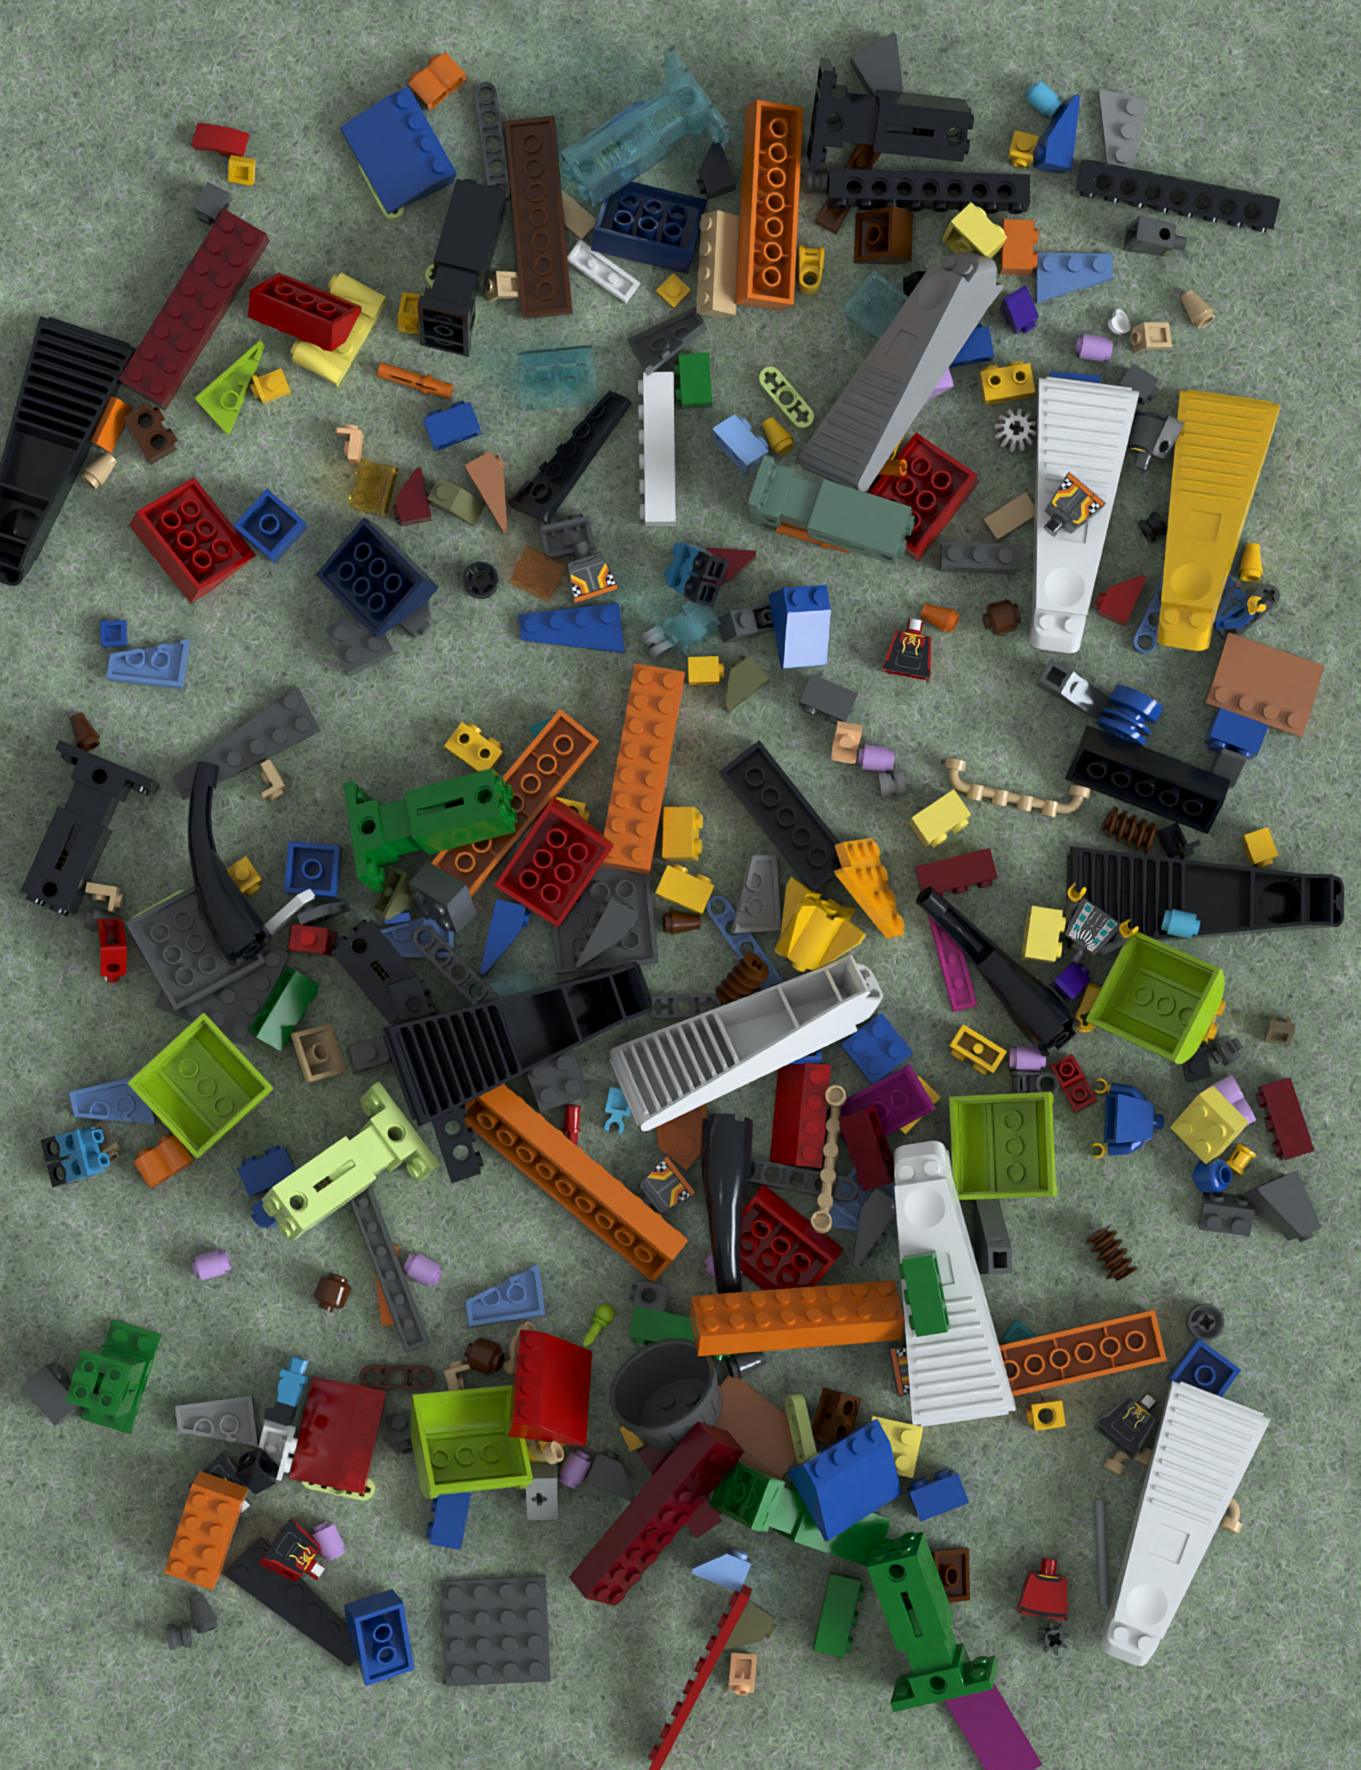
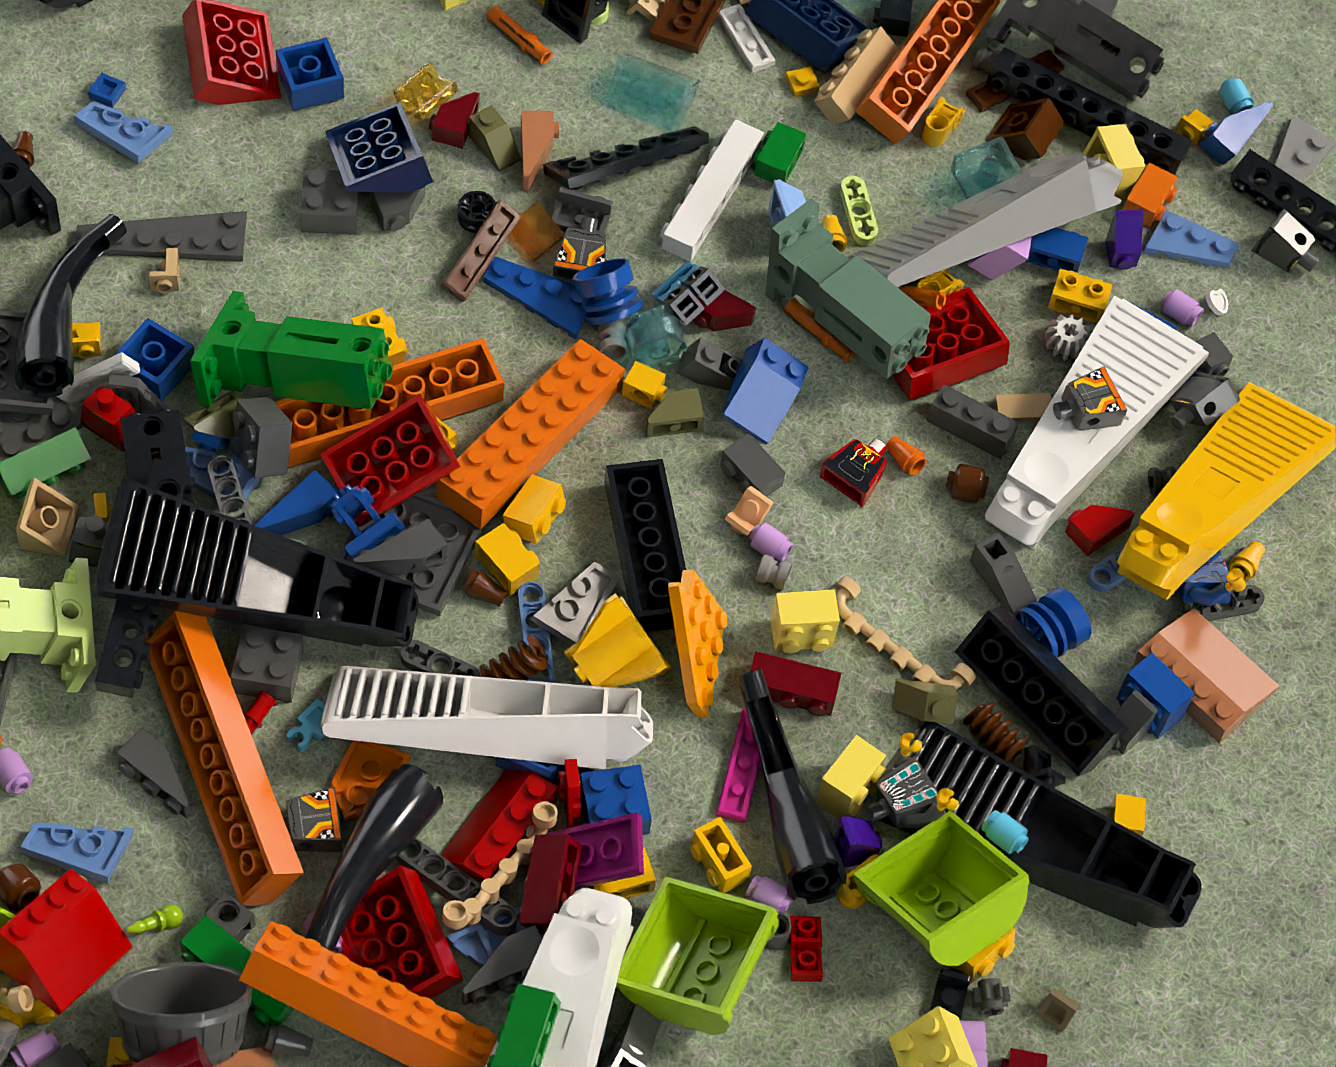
camera: 20 degrees right, 25 degrees down
light nougat bracket [336,424,364,464] -> none
blue brick [423,401,482,451] -> none
dark grey wing [627,307,707,376] -> none
blue torso [1091,1078,1164,1158] -> none
tan bracket [1130,322,1172,353] -> none
tan cone [1180,290,1215,329] -> none
none -> yellow plate [94,492,113,521]
none -> dark grey slope [116,727,190,819]
none -> blue tile [331,484,406,559]
none -> reddish brown tile [441,199,521,302]
none -> red wing [557,759,581,828]
none -> blue wheel [573,258,643,325]
none -> olive slope [892,679,957,724]

